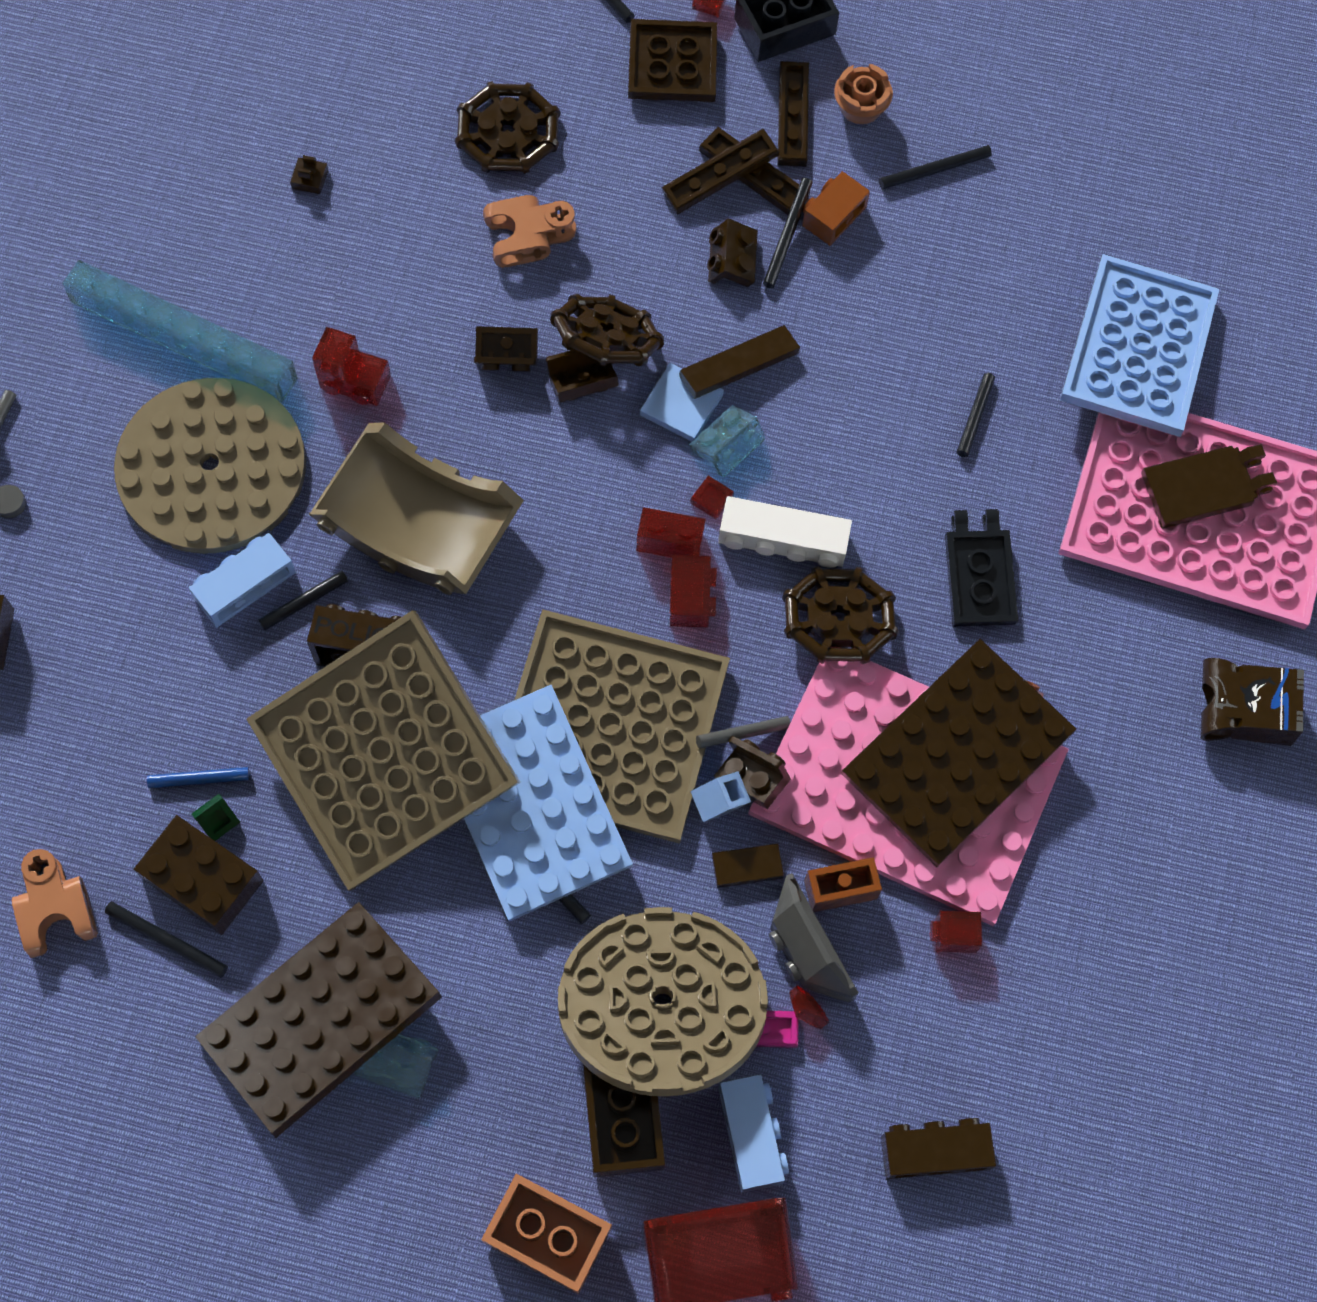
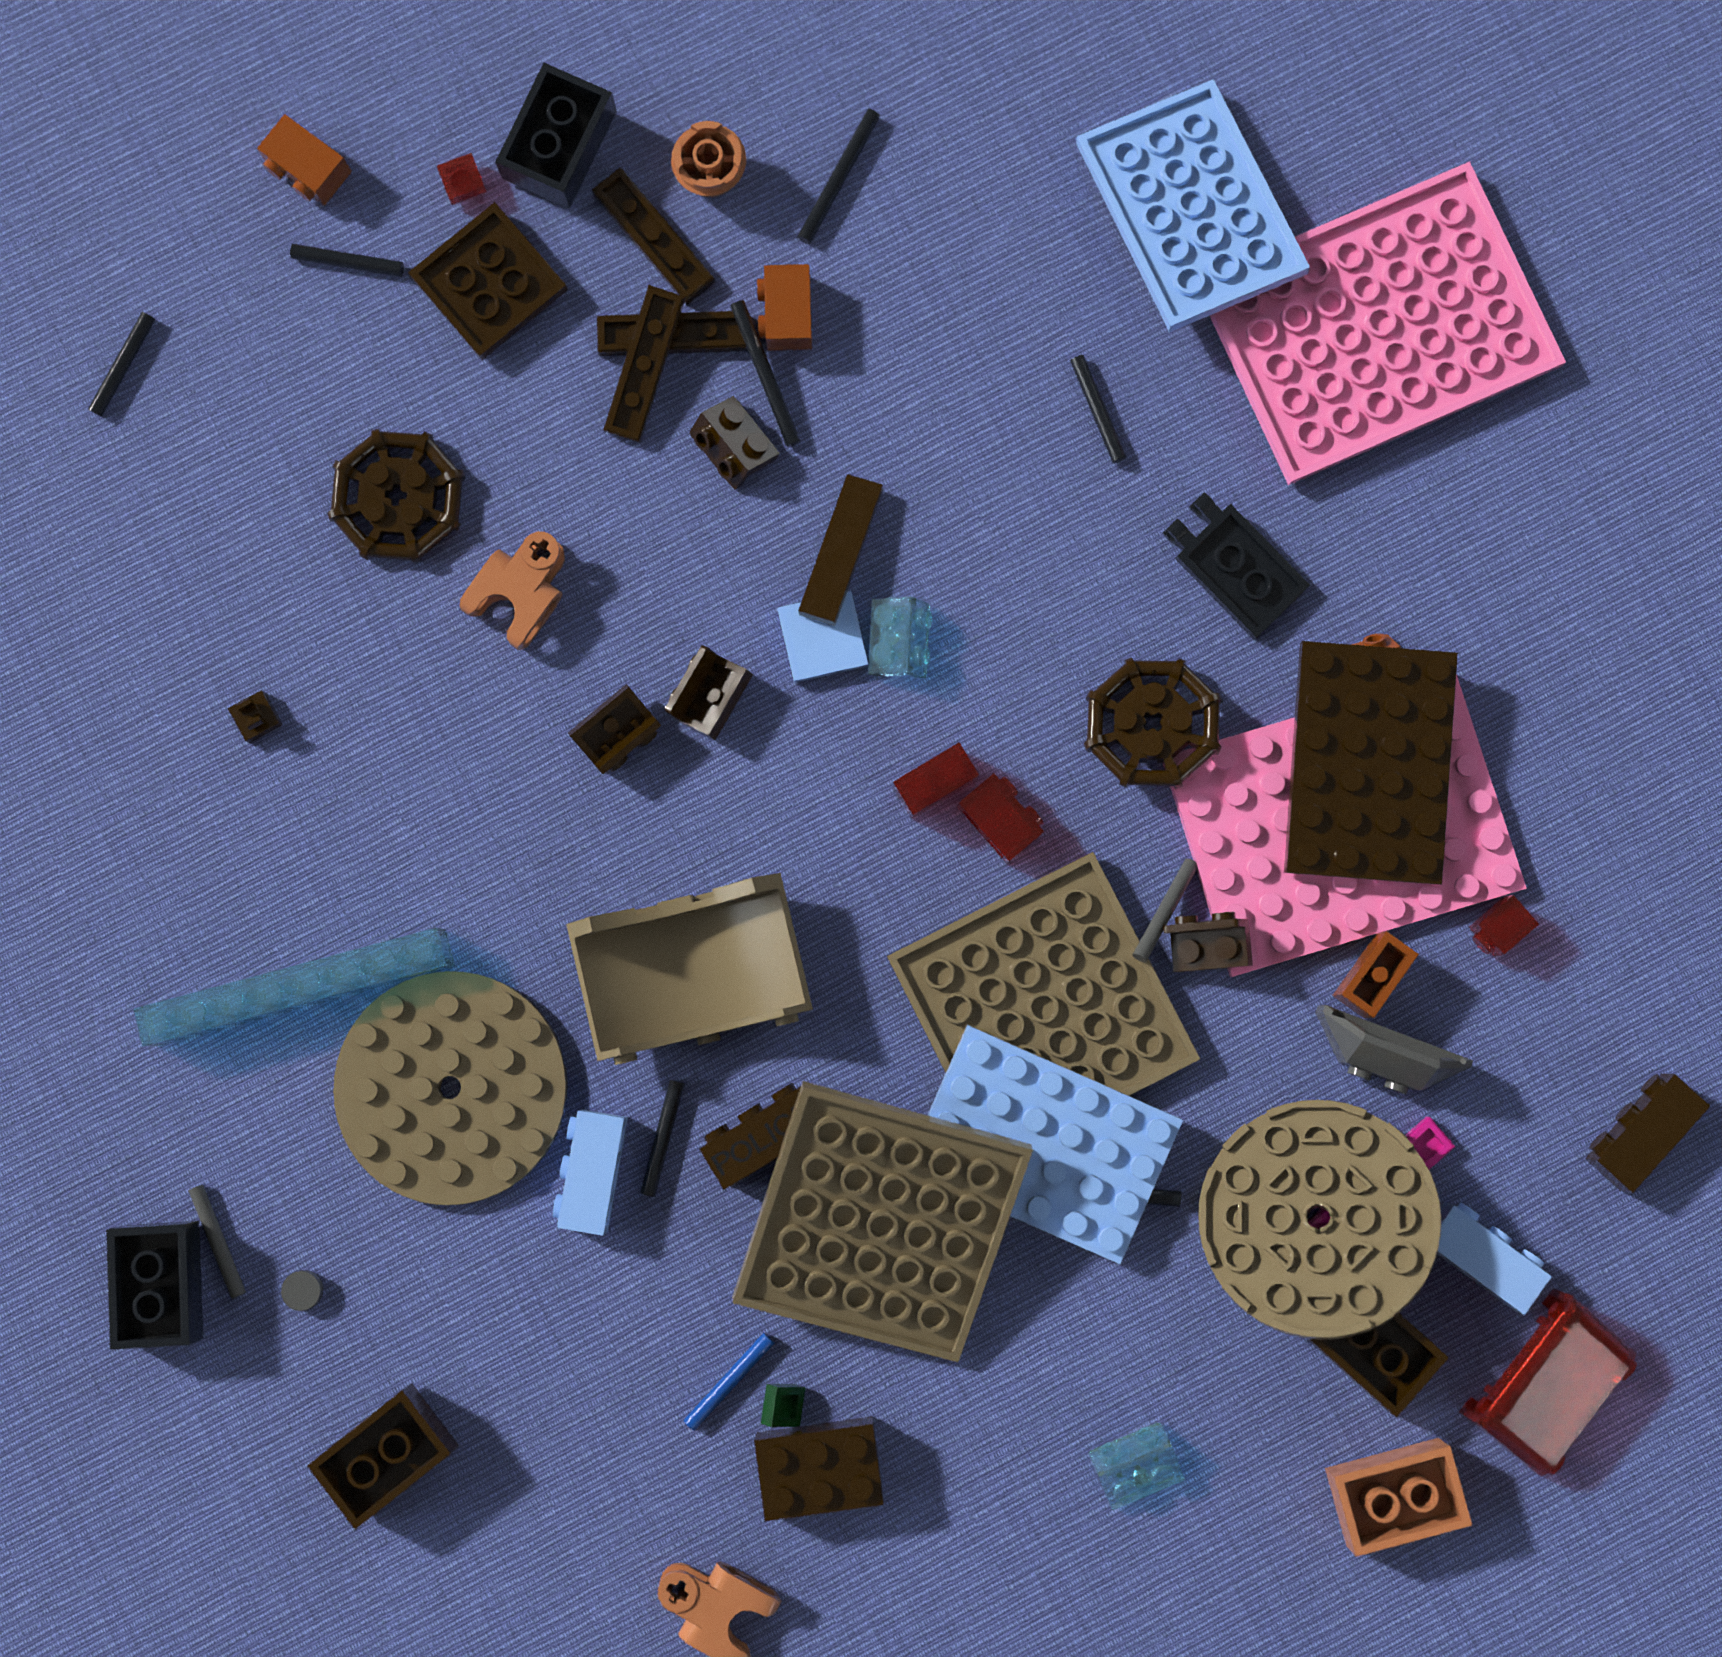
camera: 35 degrees left, 15 degrees up
black bar [105,901,228,978] -> none
dark brown plate [195,902,442,1138] -> none
clear red brick [312,327,391,406] -> none
dark brown plate [550,294,664,367] -> none
clear red tile [690,475,734,519] -> none
light blue brick [690,771,751,822] -> none
dark brown tile [712,844,784,888] -> none
white brick [718,496,852,568] -> none
clear red tile [789,985,829,1029] -> none
dark brown tile [1141,444,1277,529] -> none
dark brown piece [1201,658,1304,746] -> none

